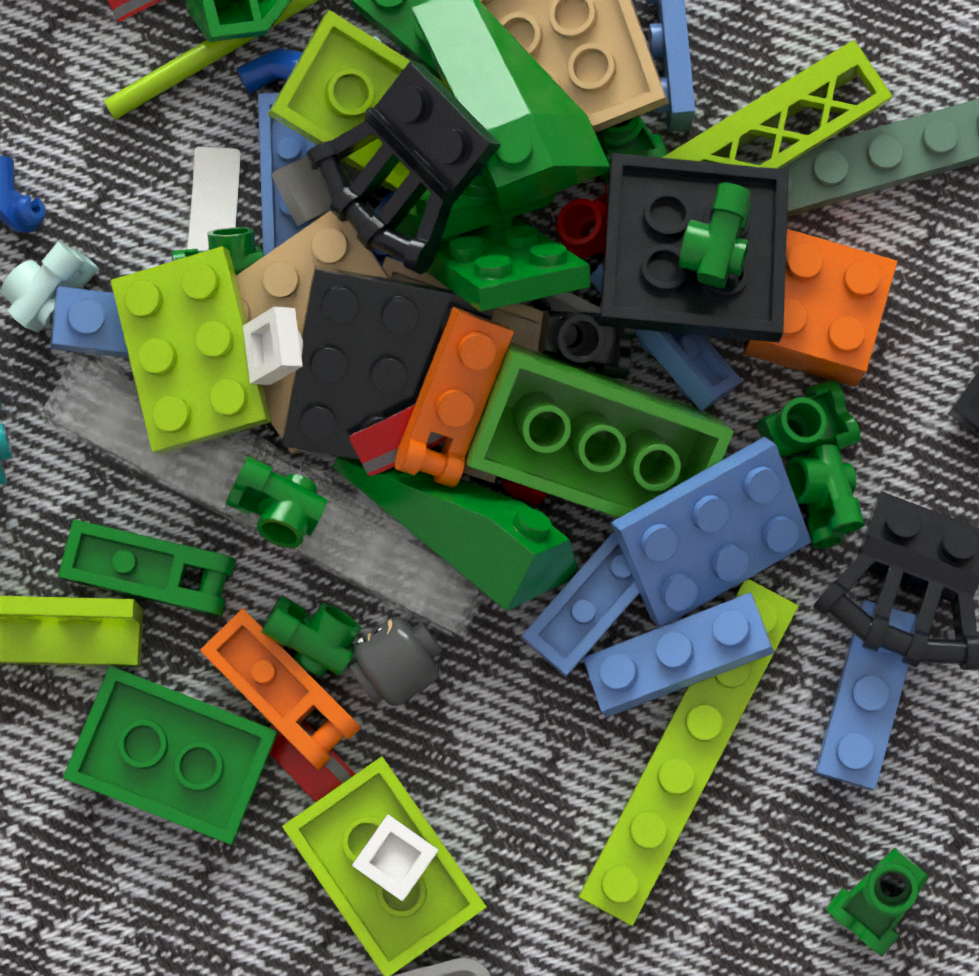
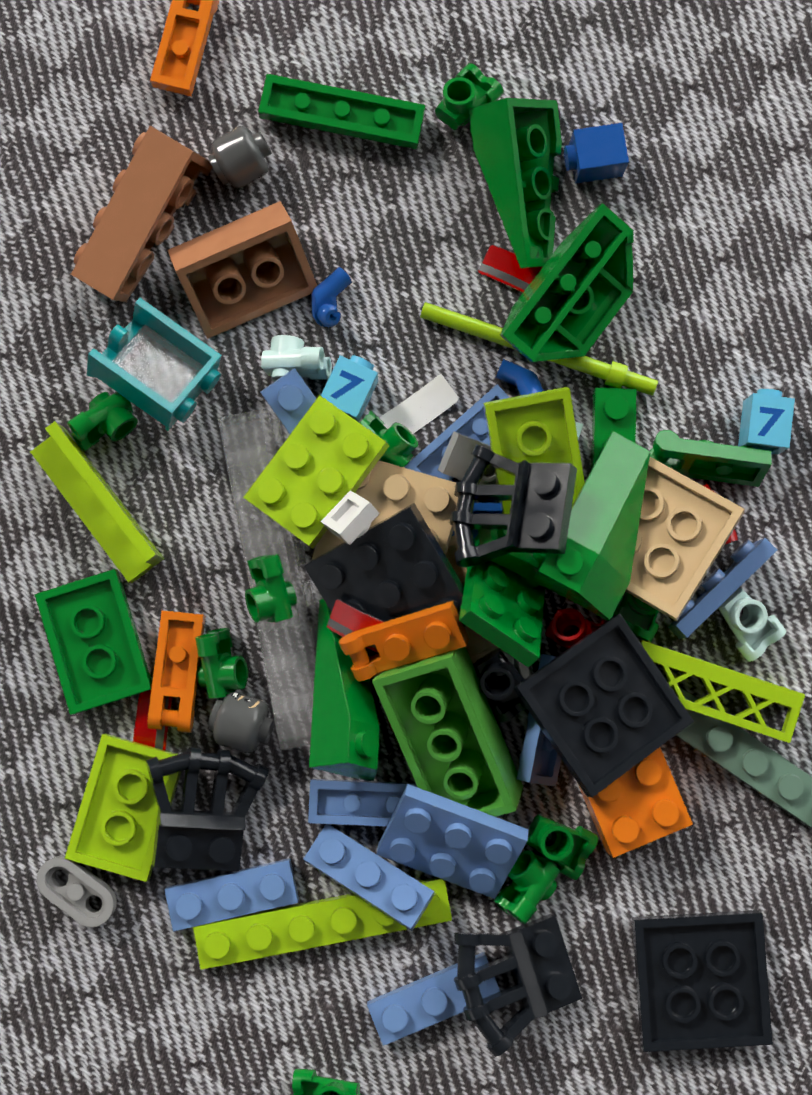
camera: 50 degrees right, 5 degrees up
green plate [58,519,237,618] -> none
white plate [352,815,439,902] -> none
green plate [679,183,752,288] -> none
none -> black plate [146,747,269,871]
none -> medium blue plate [164,858,299,931]
none -> medium azure brick [321,355,378,422]
none -> light aqua plate [718,588,786,662]

